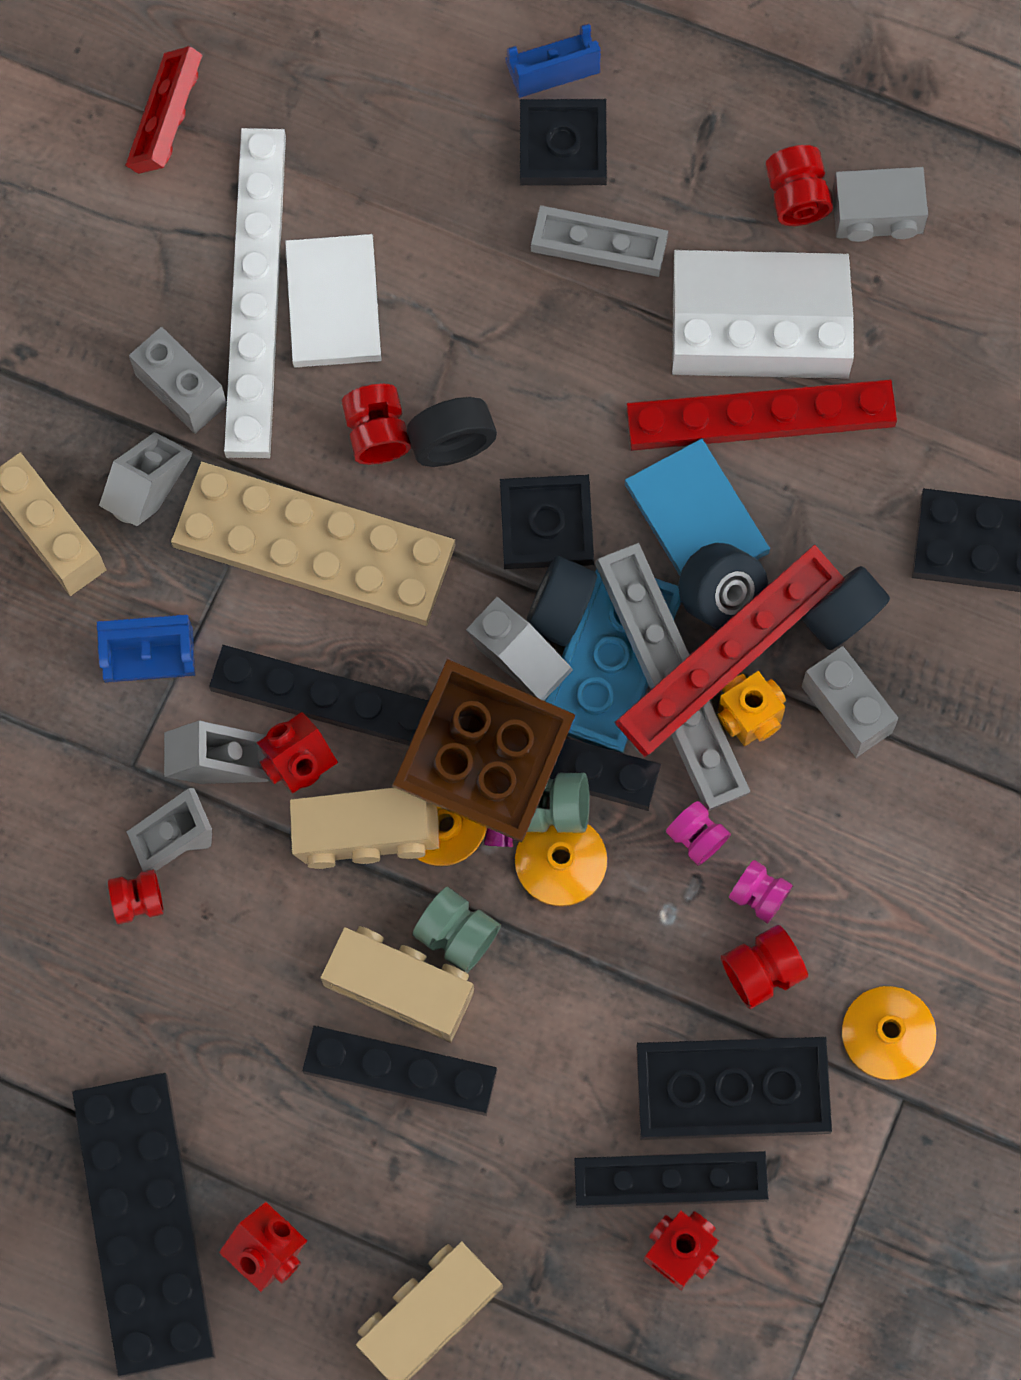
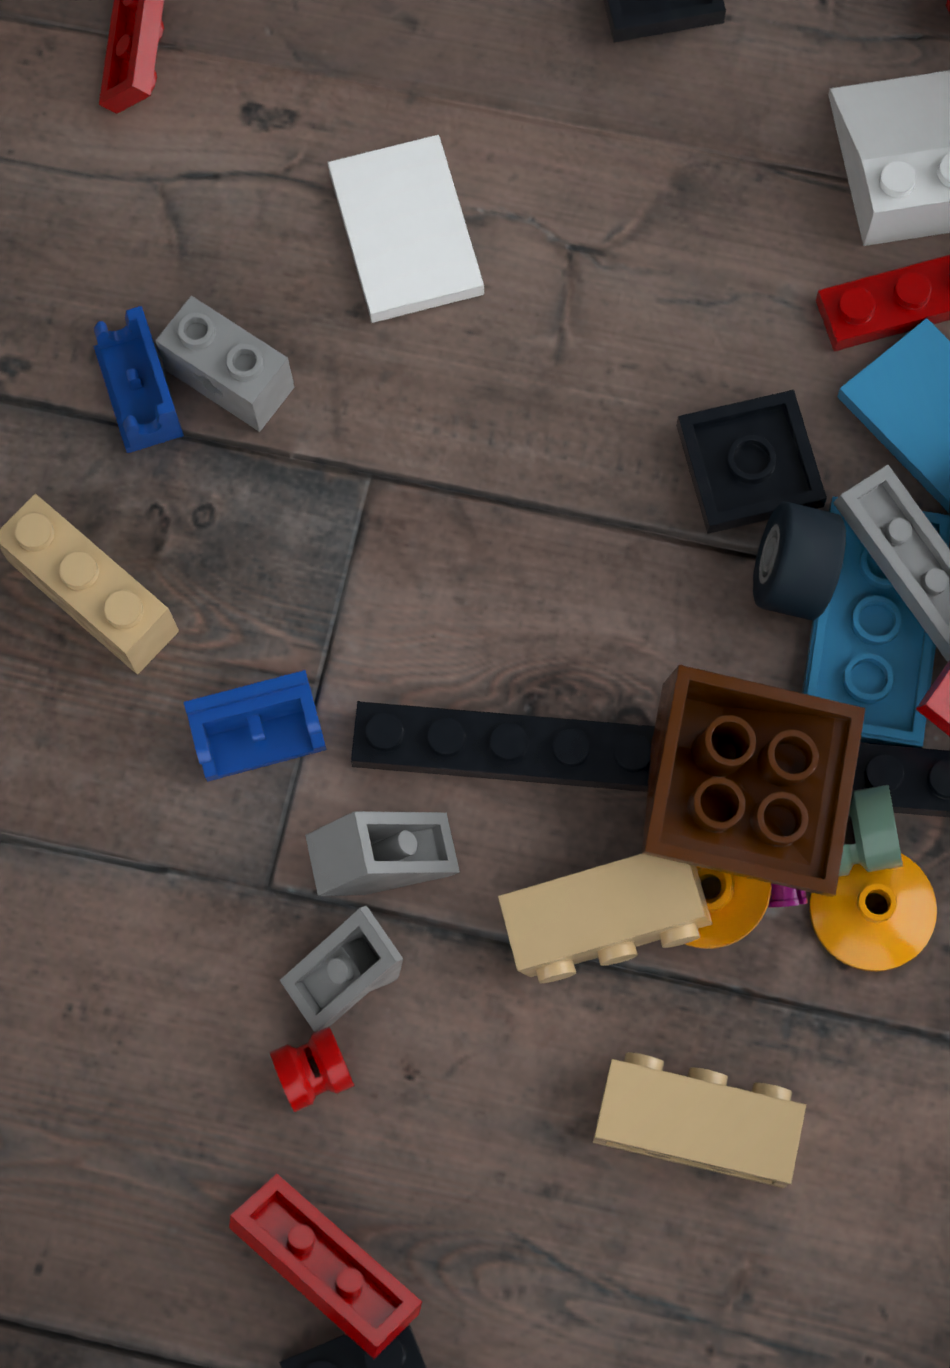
camera: 10 degrees left, 0 degrees up
light grey slope [99,432,193,526] -> none
tan plate [171,461,455,626] -> none
white plate [224,128,286,458] -> none
red brick [256,712,338,794] -> none
black plate [302,1025,497,1116] -> none
red wheel [341,383,411,465] -> none
black tyre [407,397,497,467] -> none
sand green wheel [412,887,501,973] -> none
light grey slope [466,597,573,701] -> none
light grey plate [531,205,668,277] -> none
none -> blue hinge [93,306,184,454]
none -> red plate [229,1174,422,1359]

